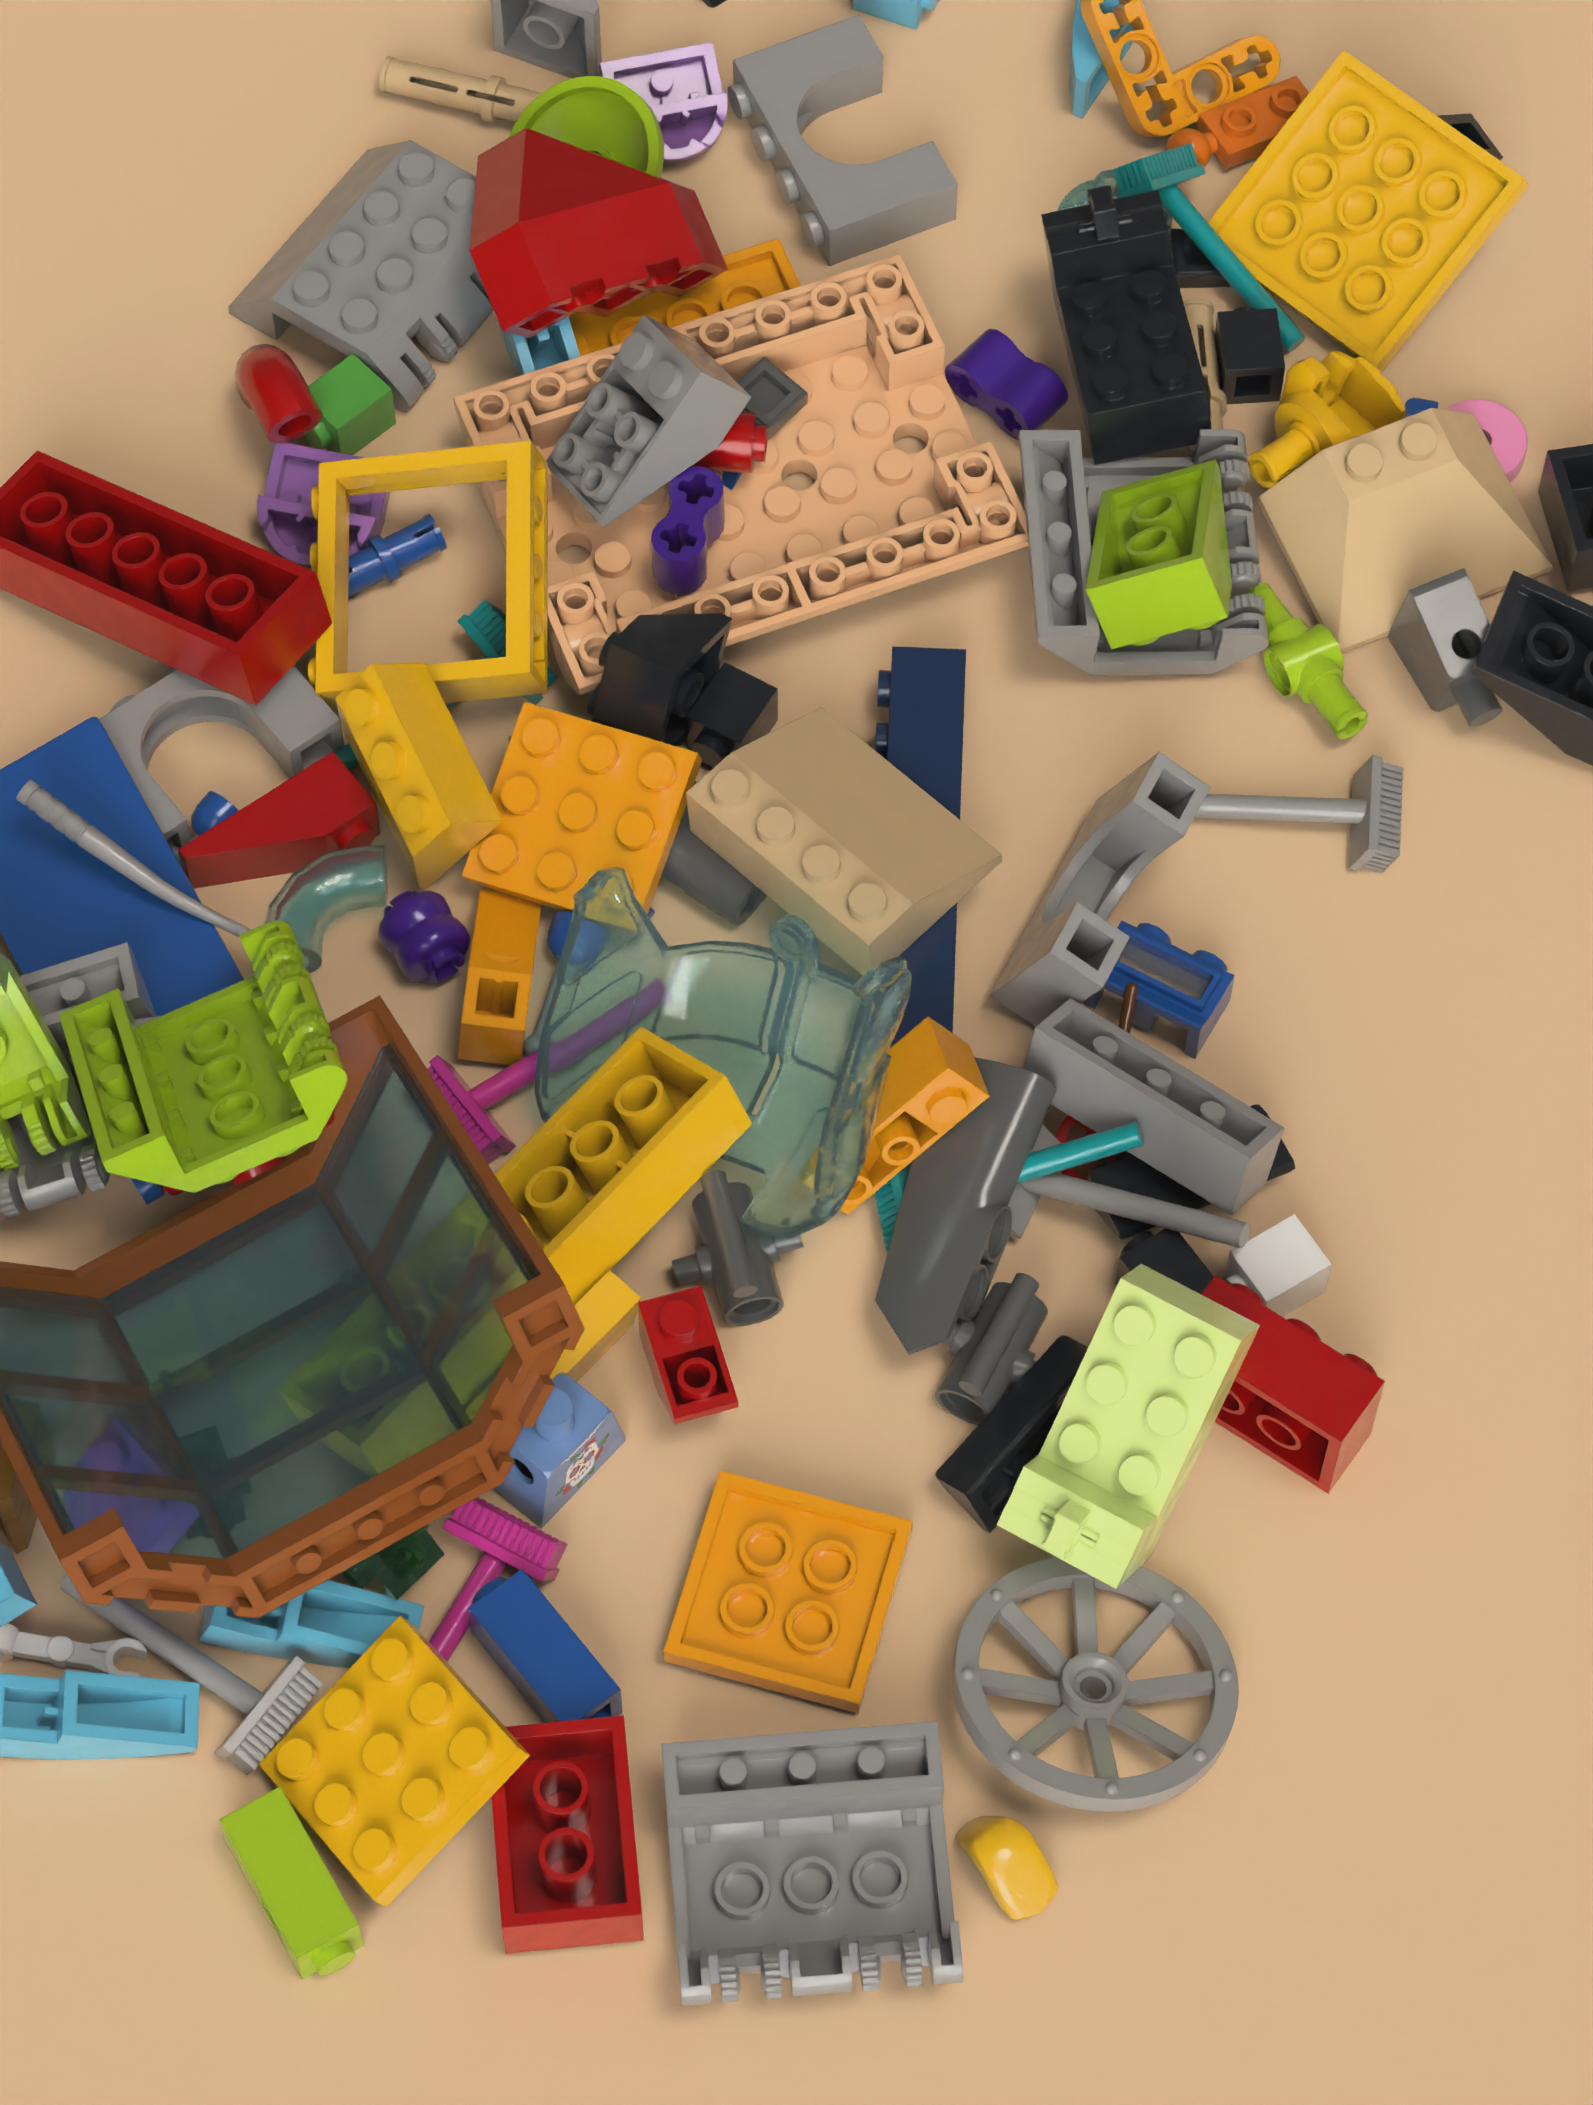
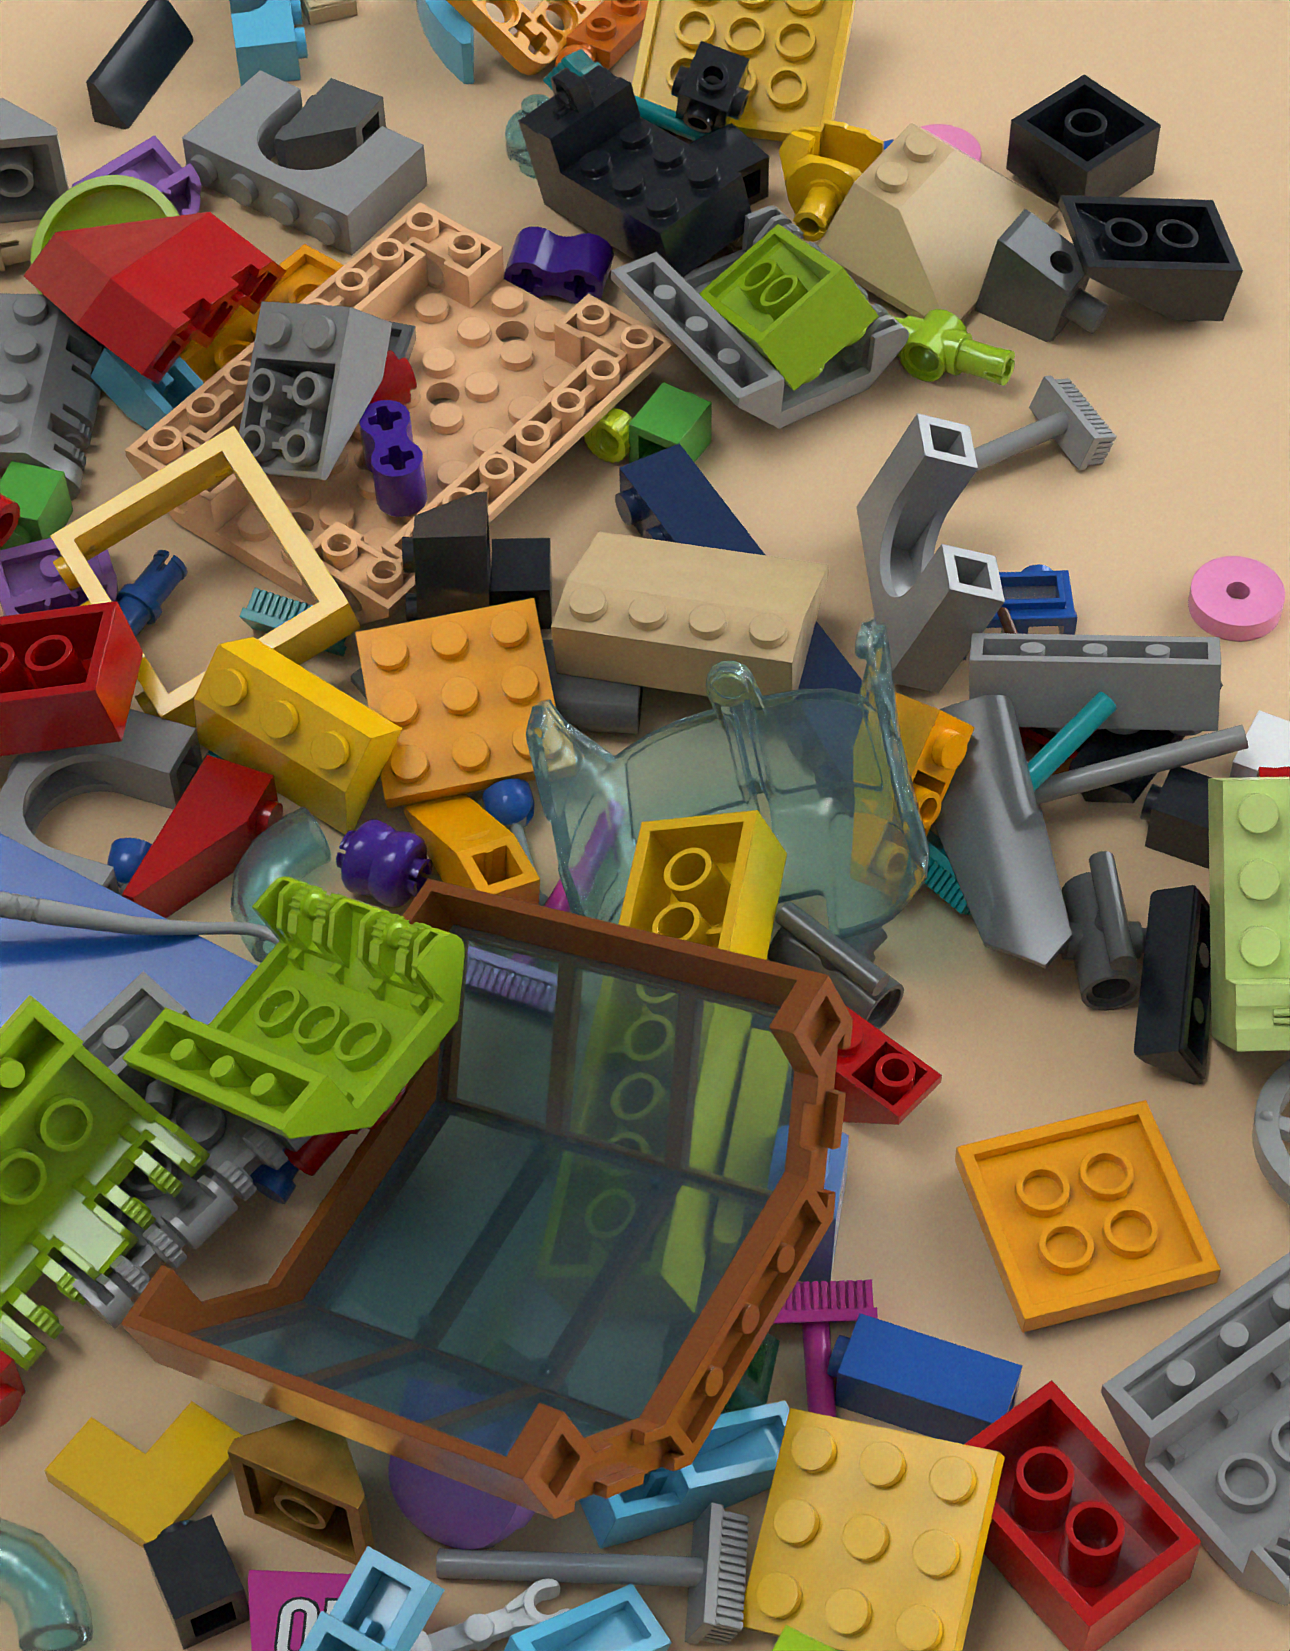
camera: 30 degrees left, 10 degrees down
none -> dark grey slope [274,78,386,170]
none -> neon yellow axle [584,407,633,463]
none -> bright green brick [629,382,712,463]
none -> black brick [671,41,750,133]
none -> bright pink piece [1188,556,1285,641]

